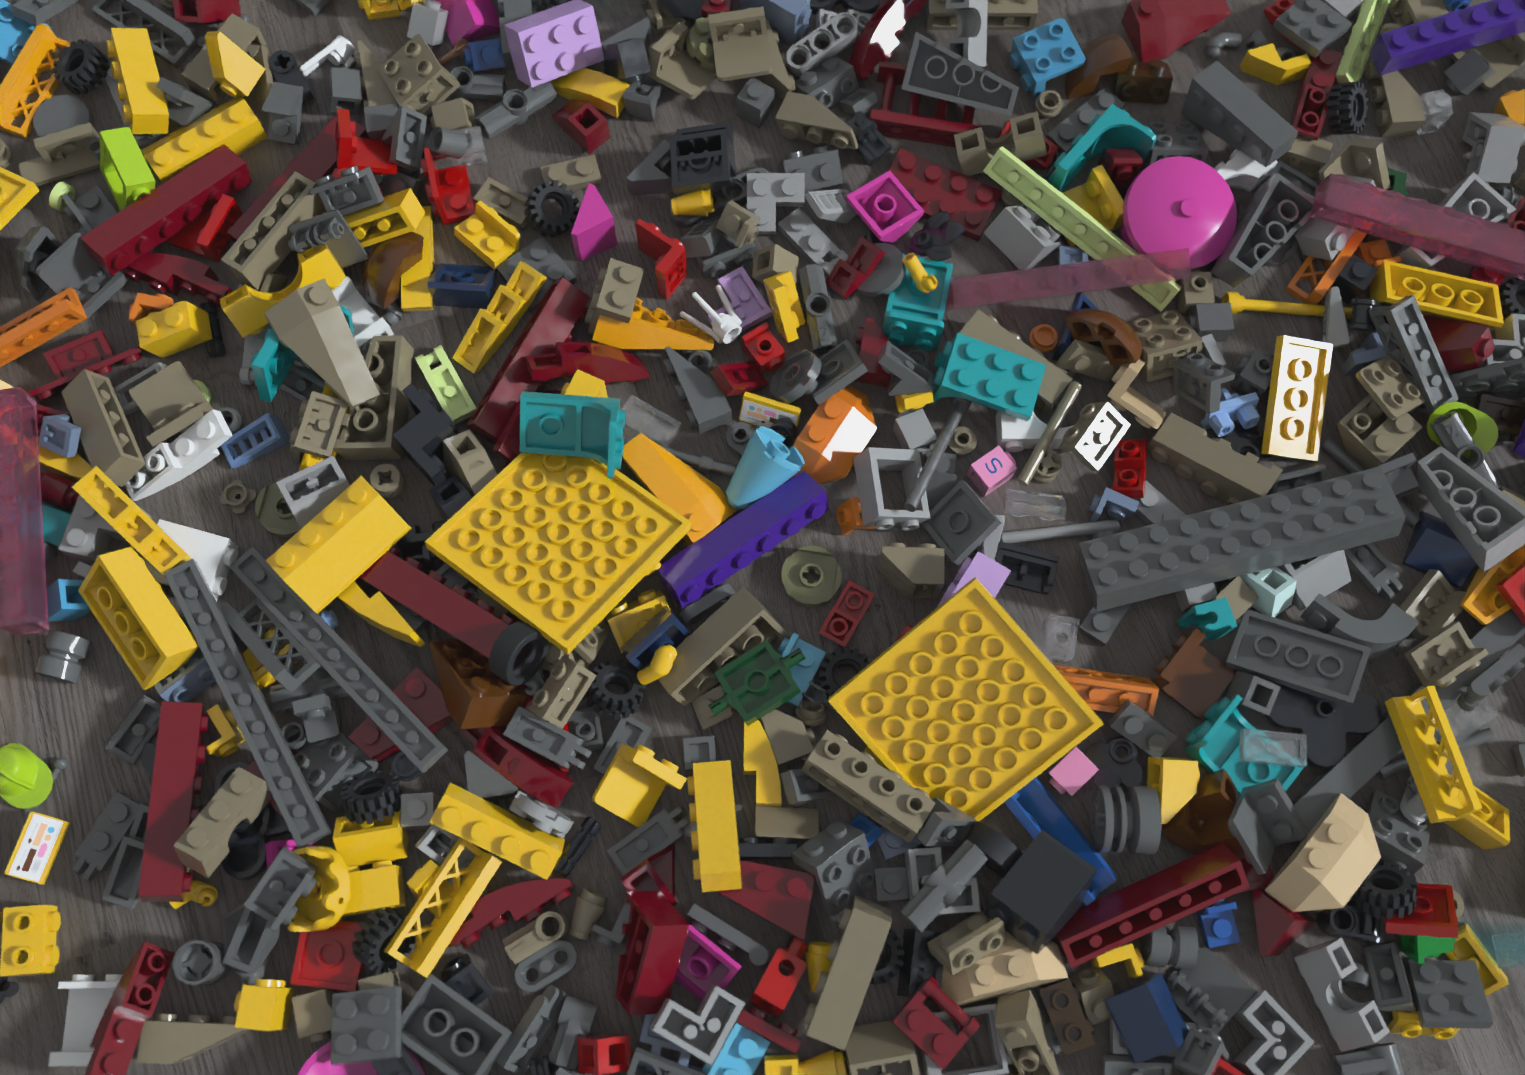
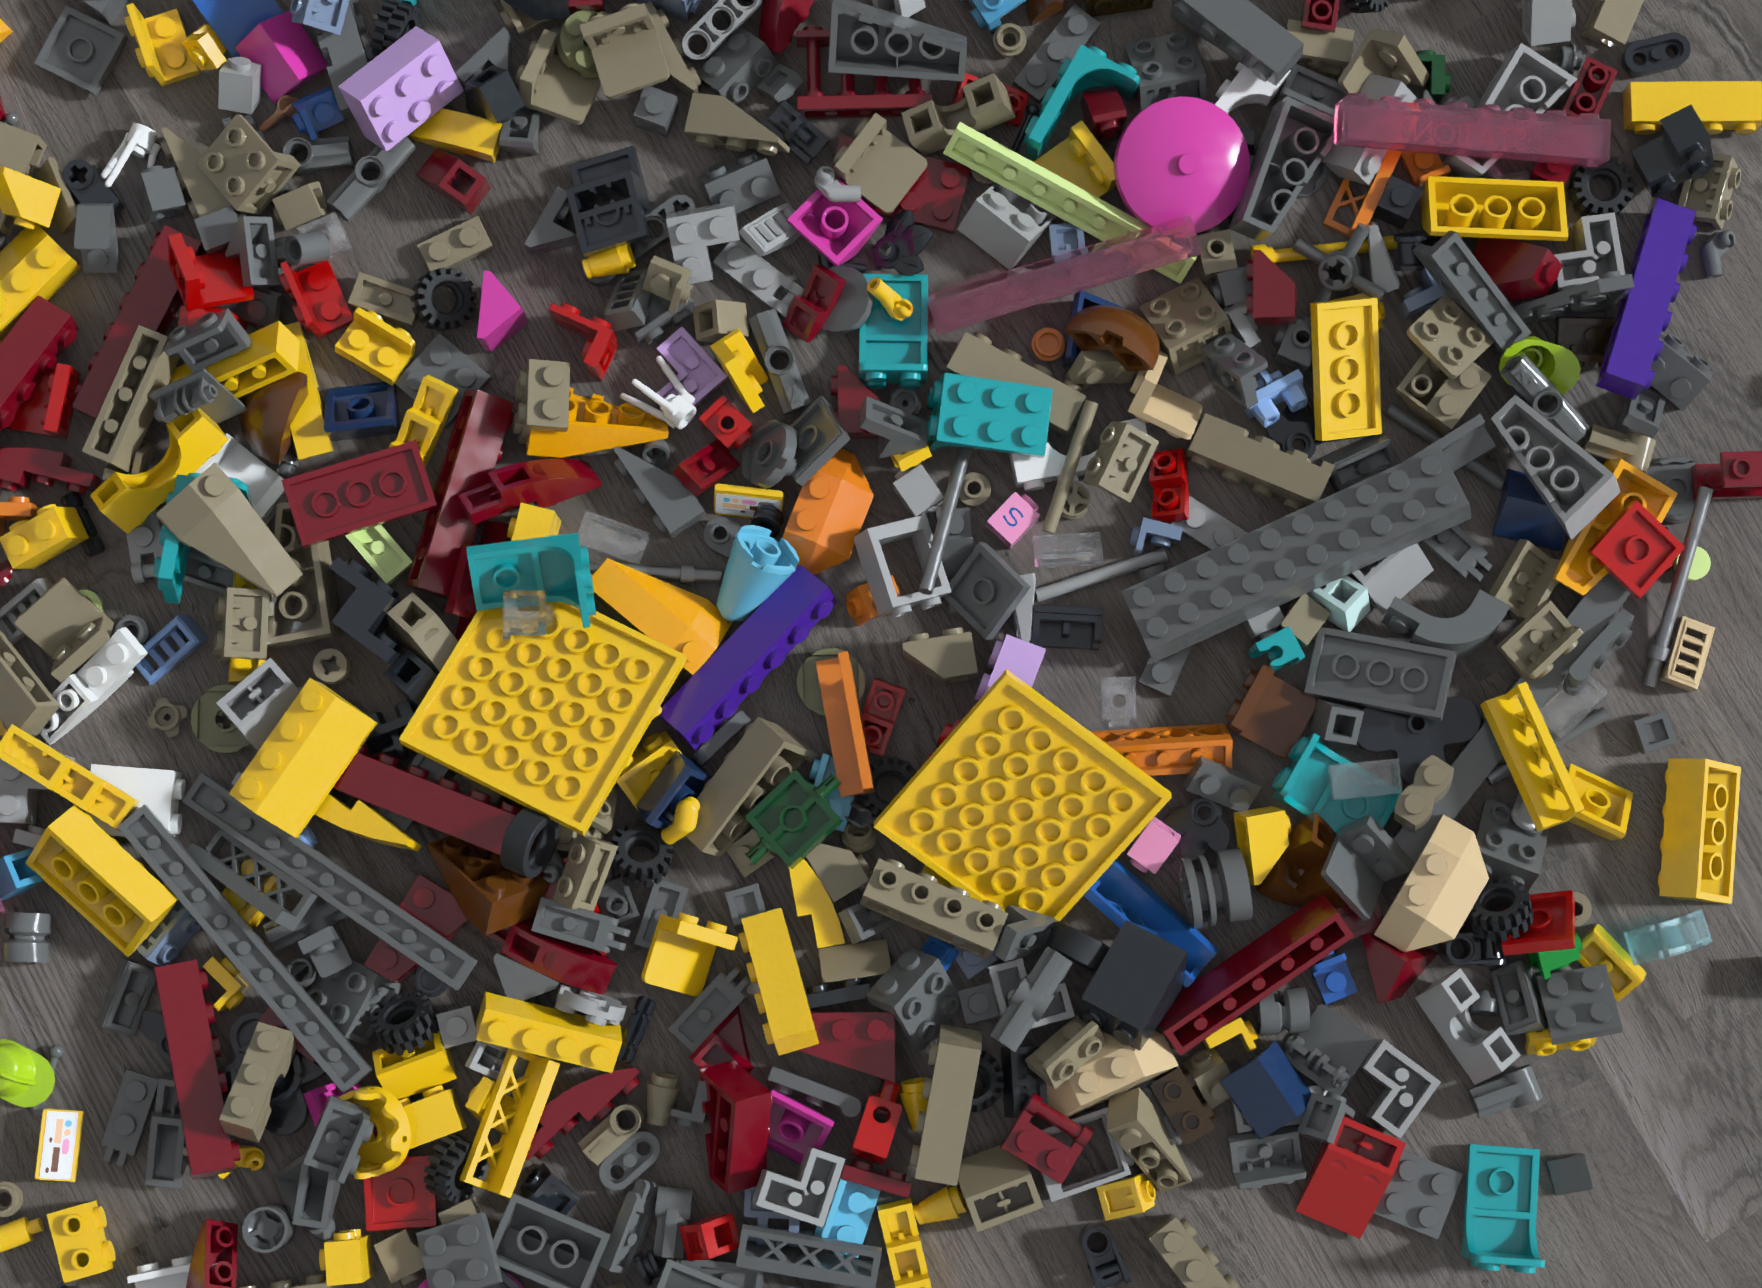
camera: 10 degrees left, 10 degrees up
none -> dark red plate [281,440,437,548]
none -> clear brick [502,590,553,640]
none -> light grey arm [814,166,861,202]
none -> orange fence [816,651,875,798]
none -> dark tan bracket [833,113,927,214]
none -> dark red slope [1246,250,1297,325]
none -> dark grey bar [1293,223,1386,312]
none -> dark tan brick [1393,755,1454,833]

